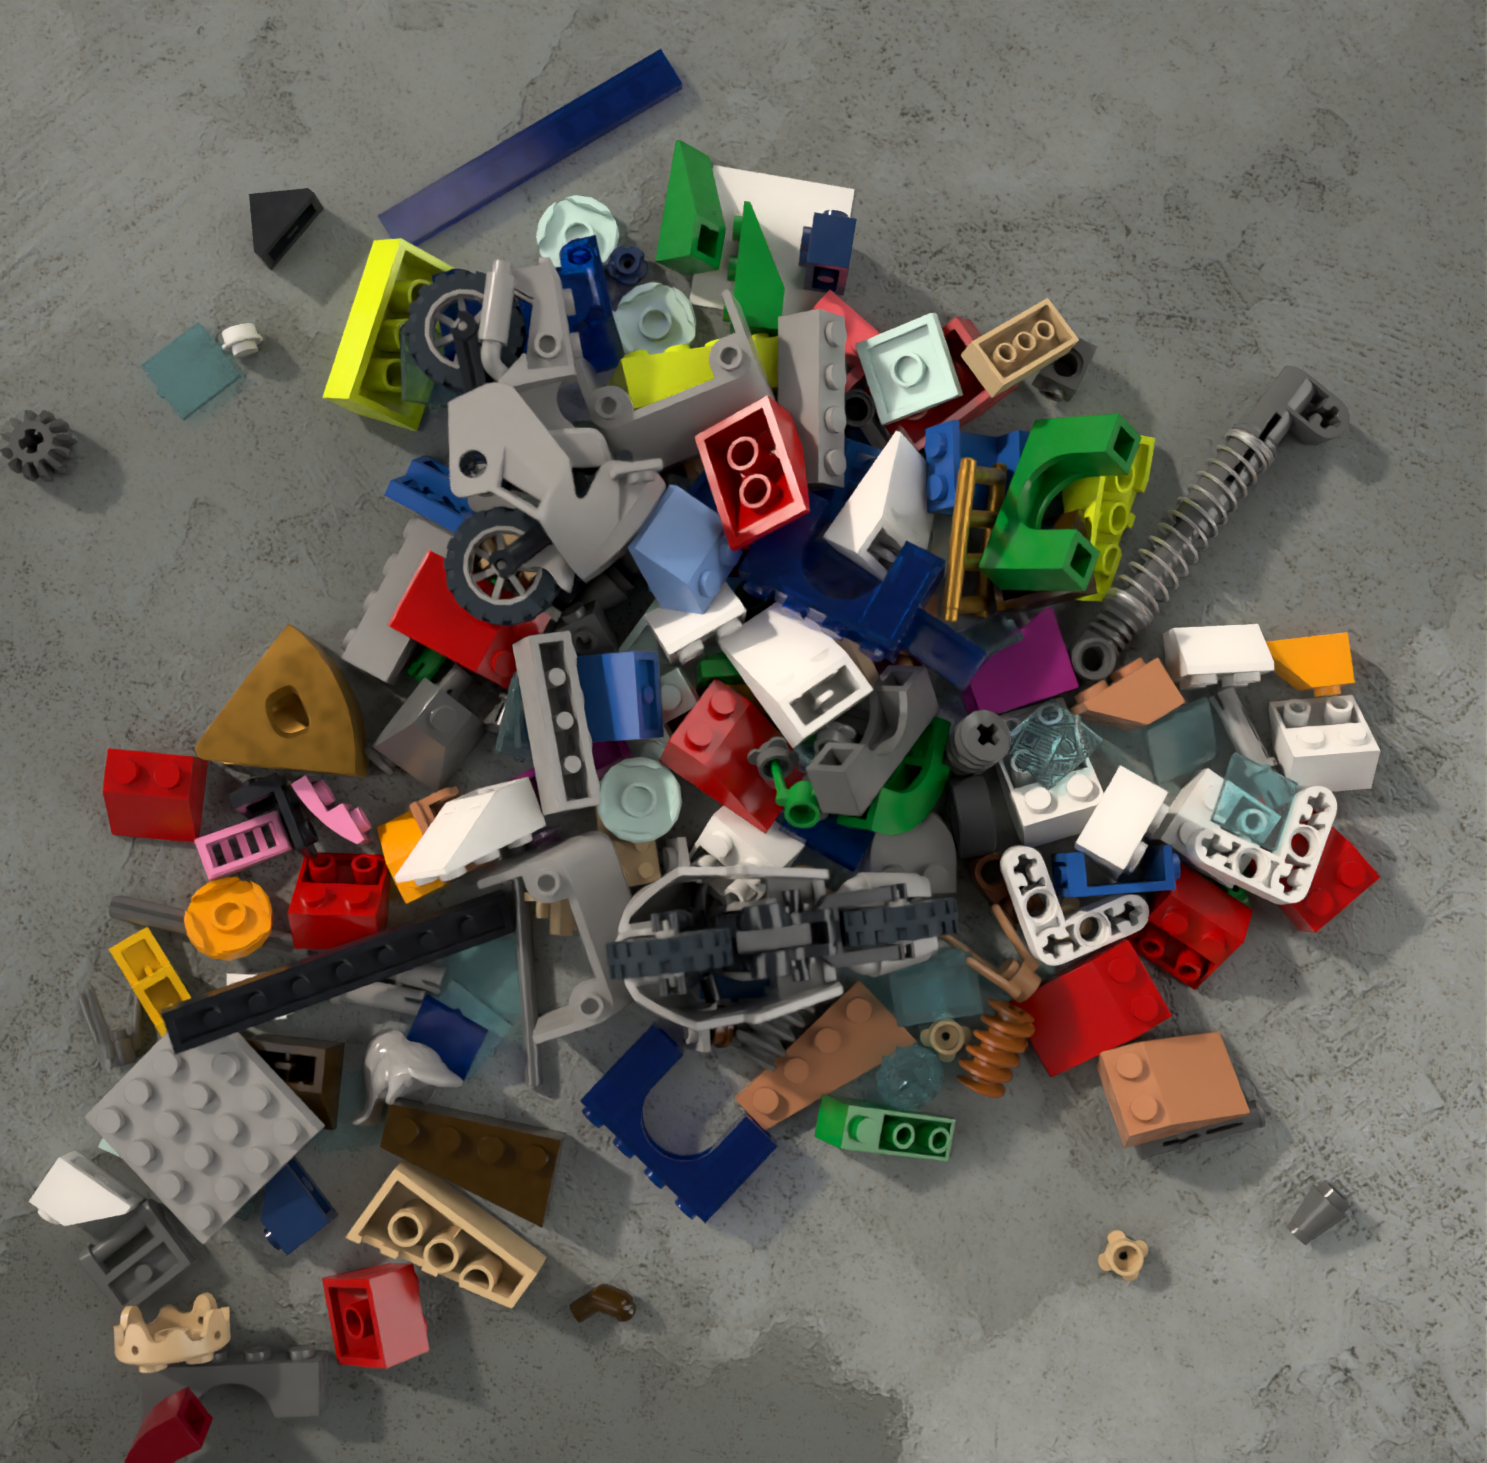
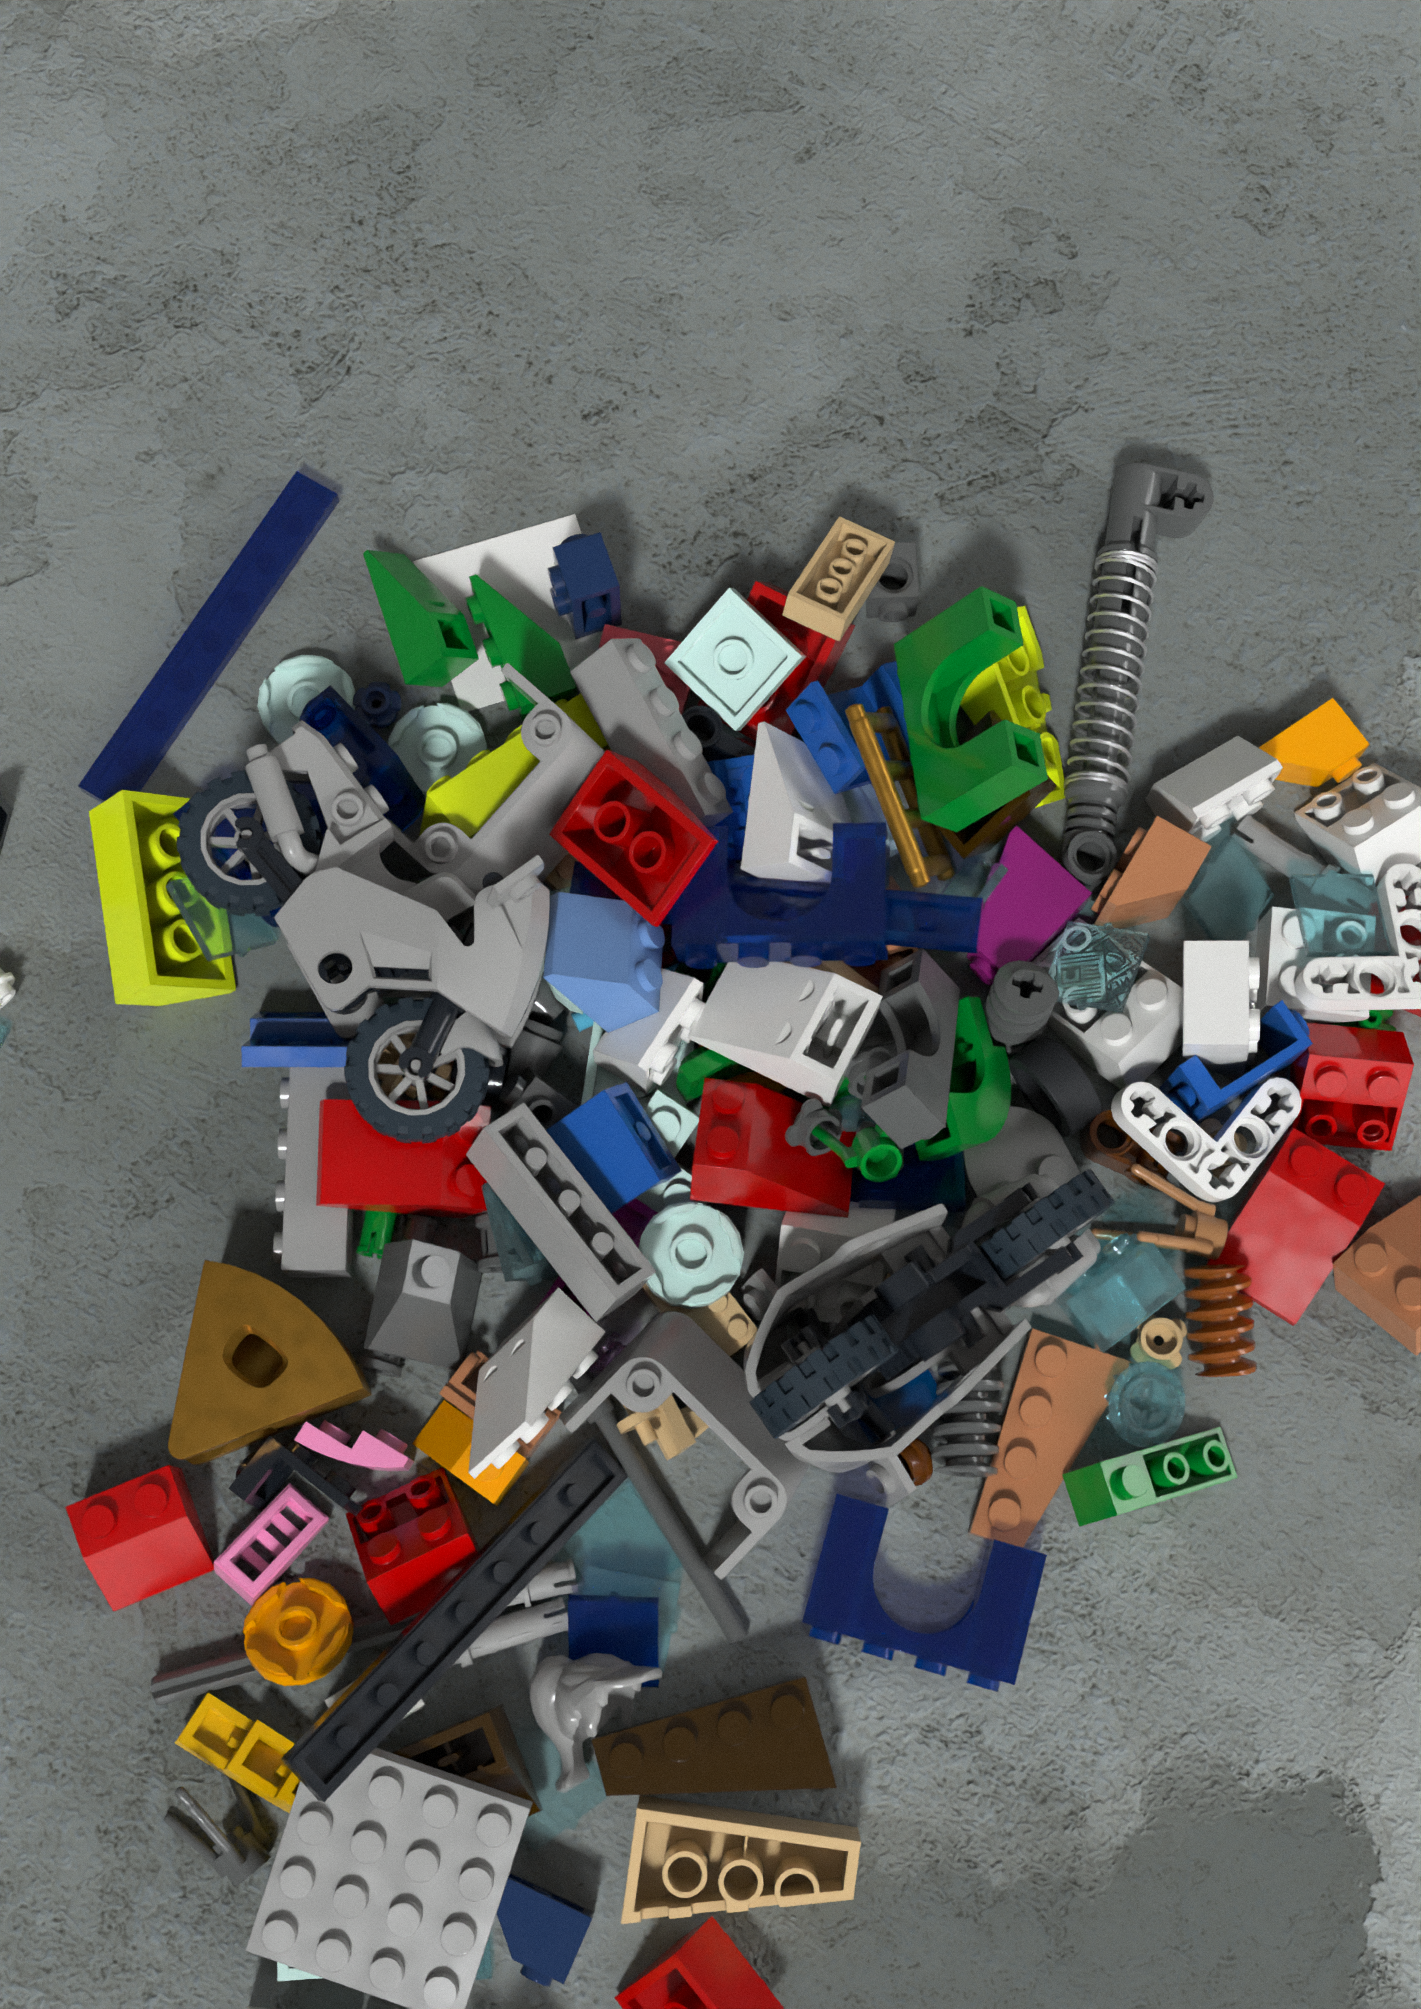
camera: 25 degrees left, 10 degrees down
dark brown arm [569,1284,636,1323] -> none

